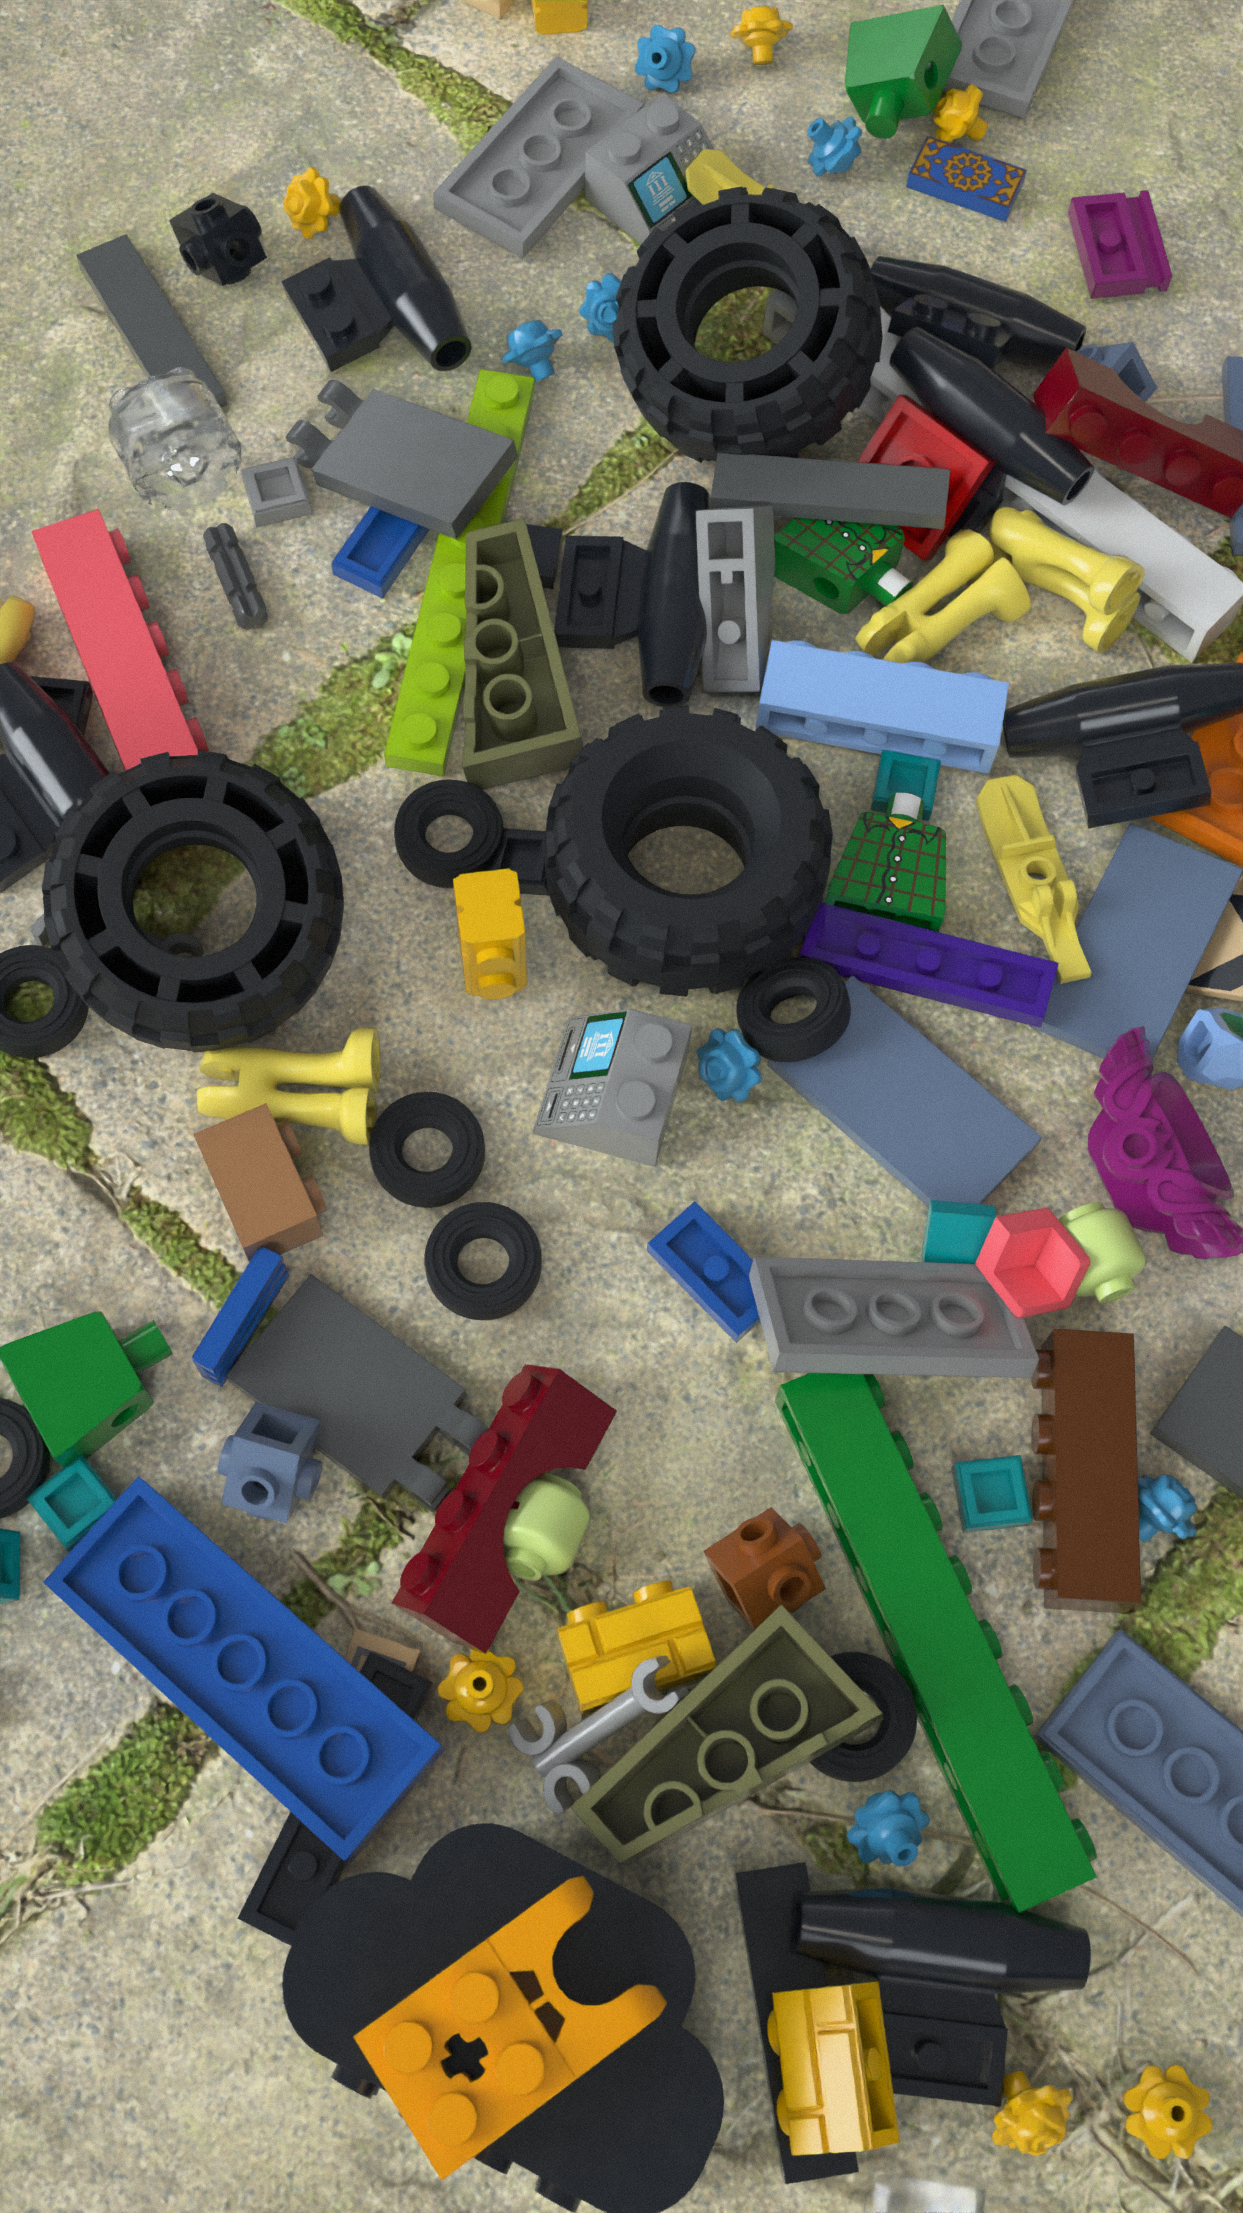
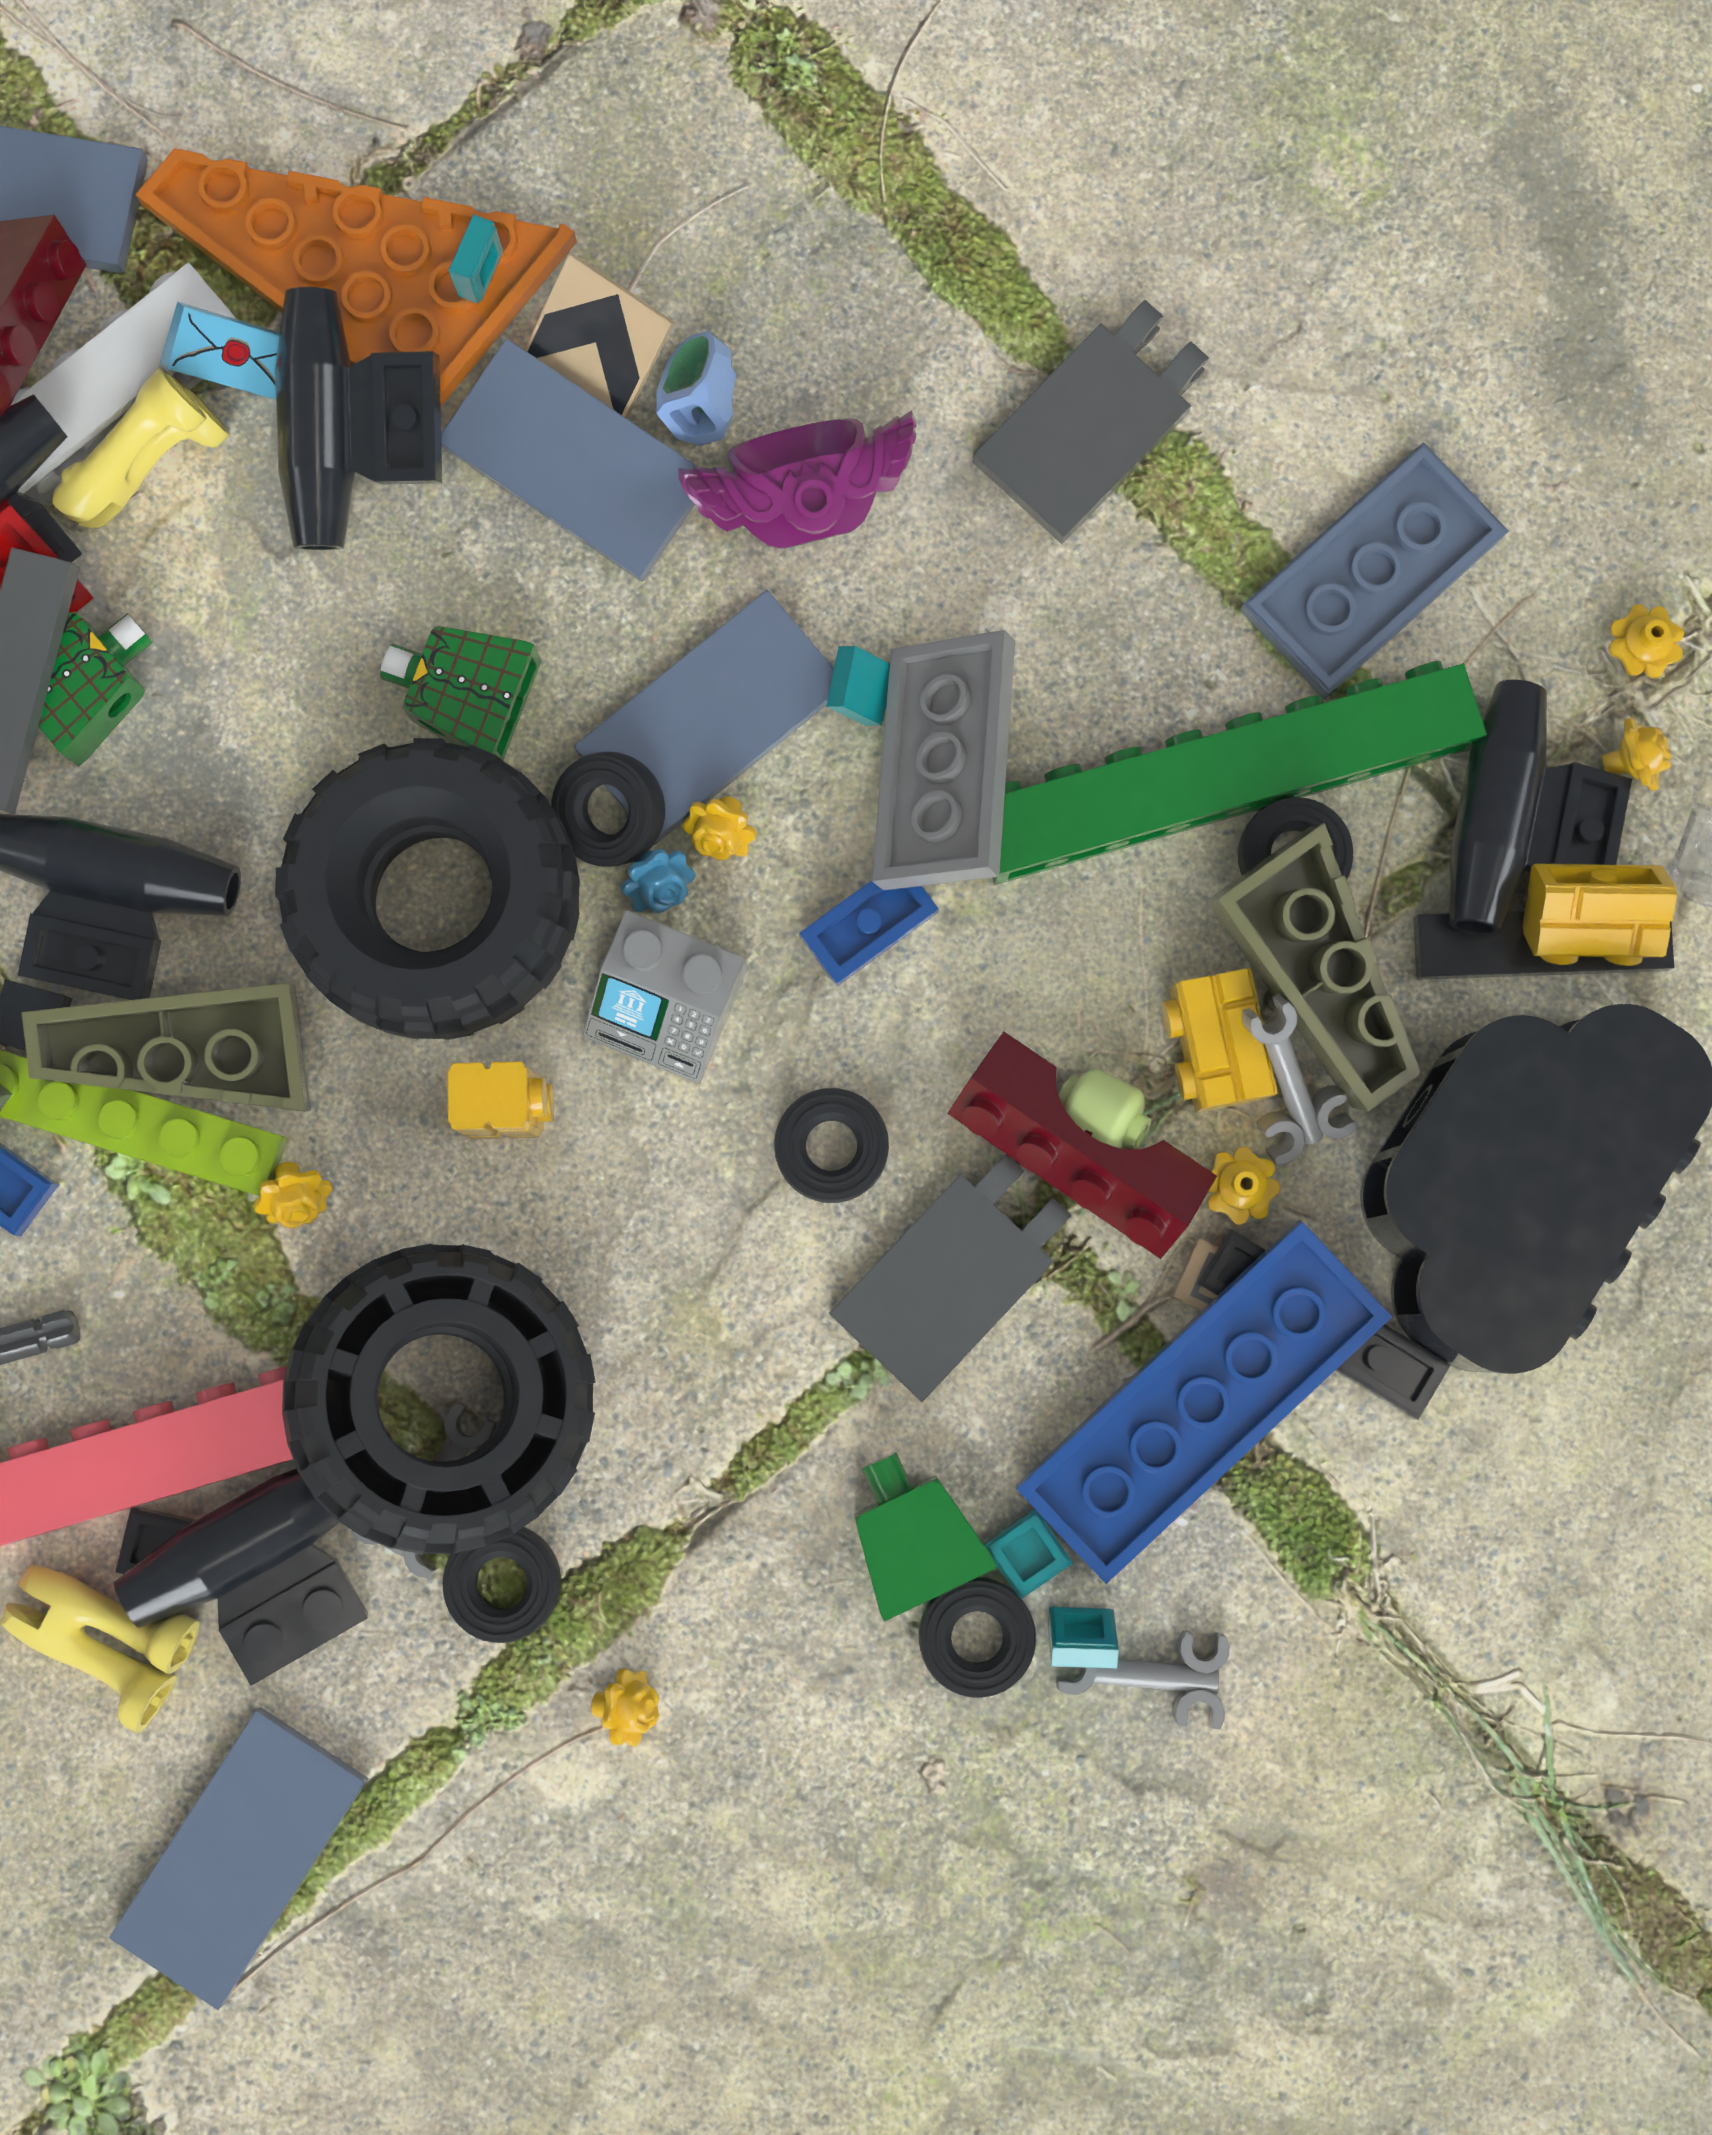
camera: 80 degrees left, 15 degrees up
blue tile [192,1246,289,1387] -> none
medium nougat brick [193,1103,328,1262] -> none
light yellow piece [197,1027,380,1145] -> none
sand blue brick [217,1402,323,1523] -> none
light orange brick [353,1876,667,2181] -> none
black tyre [369,1092,485,1208] -> none
black tyre [394,779,504,888] -> none
black tile [489,828,549,896] -> none
light grey slope [696,505,775,693] -> none
dark orange brick [703,1507,826,1630] -> none
light blue brick [755,640,1009,774] -> none
dark purple plate [800,902,1059,1028] -> none
dark azure plant [847,1790,930,1866] -> none
light yellow piece [855,529,1031,664] -> none
teal tile [870,750,941,821] -> none
teal tile [951,1455,1033,1533] -> none
light yellow piece [975,774,1092,984] -> none
coral panel [975,1207,1090,1318] -> none
reddish brown brick [1031,1329,1141,1613] -> none
yellowish green head [1058,1202,1147,1304] -> none
dark azure plant [1138,1474,1198,1543] -> none
none -> medium azure tile [160,301,280,400]
none -> yellow plant [254,1161,333,1229]
none -> yellow plant [682,796,757,861]

